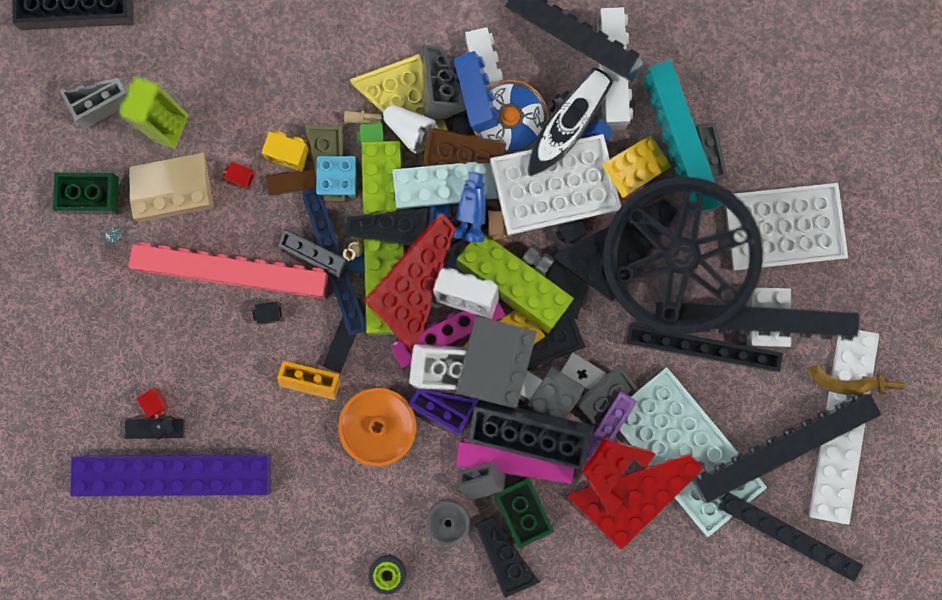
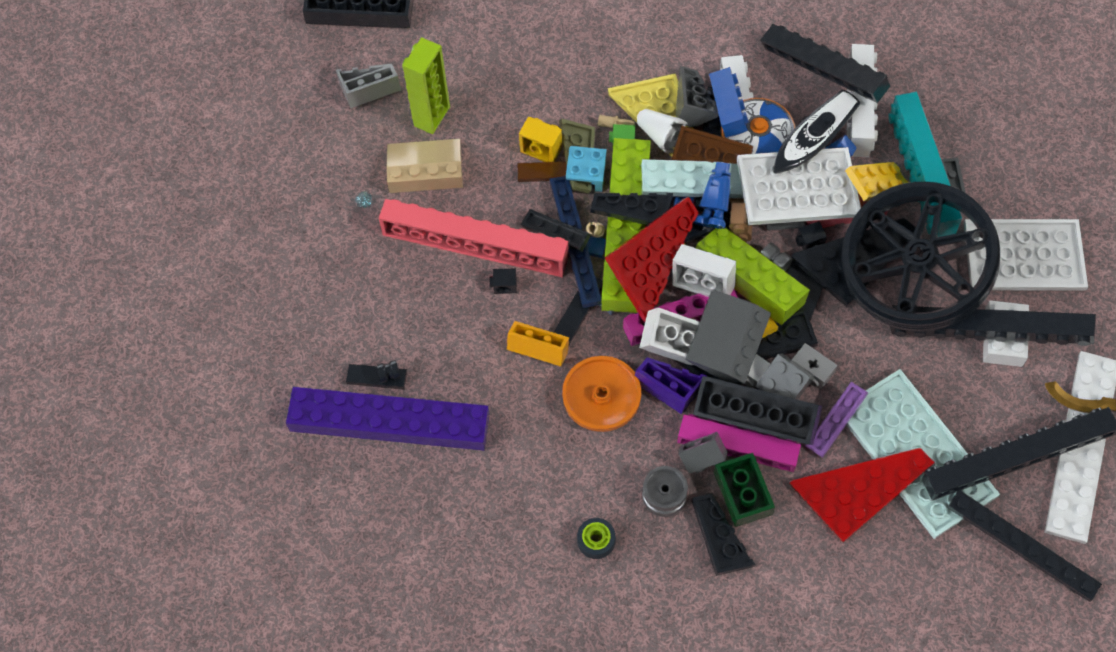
camera: 10 degrees right, 20 degrees down
dark green brick [53,172,119,215] -> none
red brick [136,388,169,419] -> none
red brick [224,161,256,190] -> none
dark grey tile [576,364,639,428] -> none
red wing [582,438,656,517] -> none
black brick [623,324,783,372] -> none

